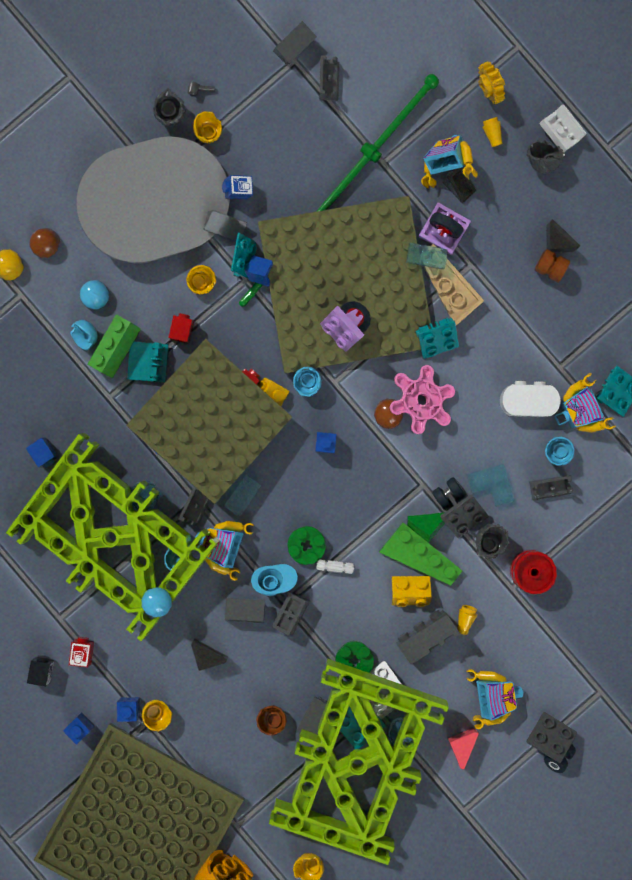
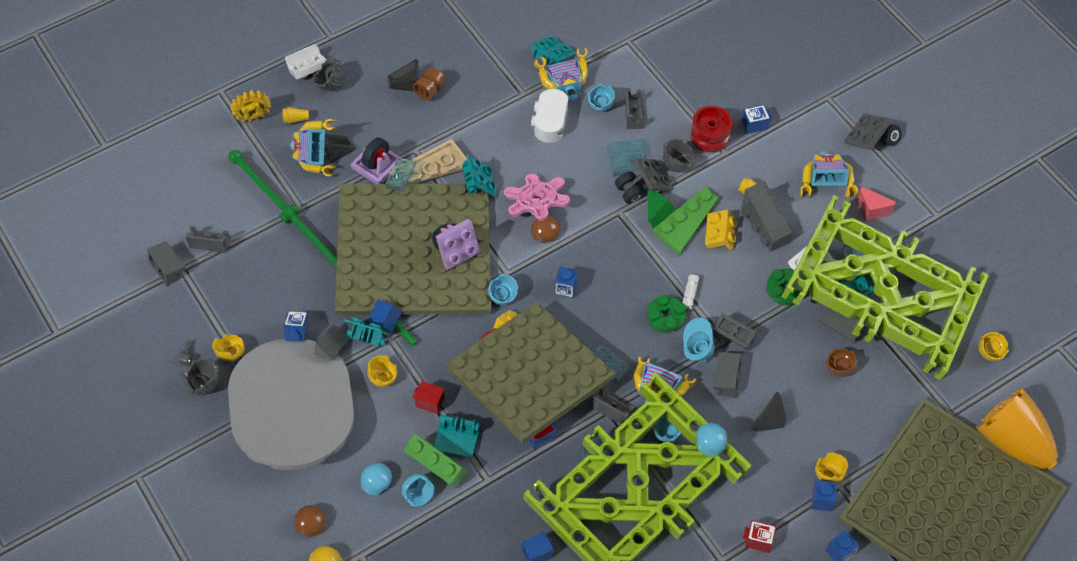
camera: 80 degrees left, 30 degrees down
none -> blue brick [742,105,771,134]

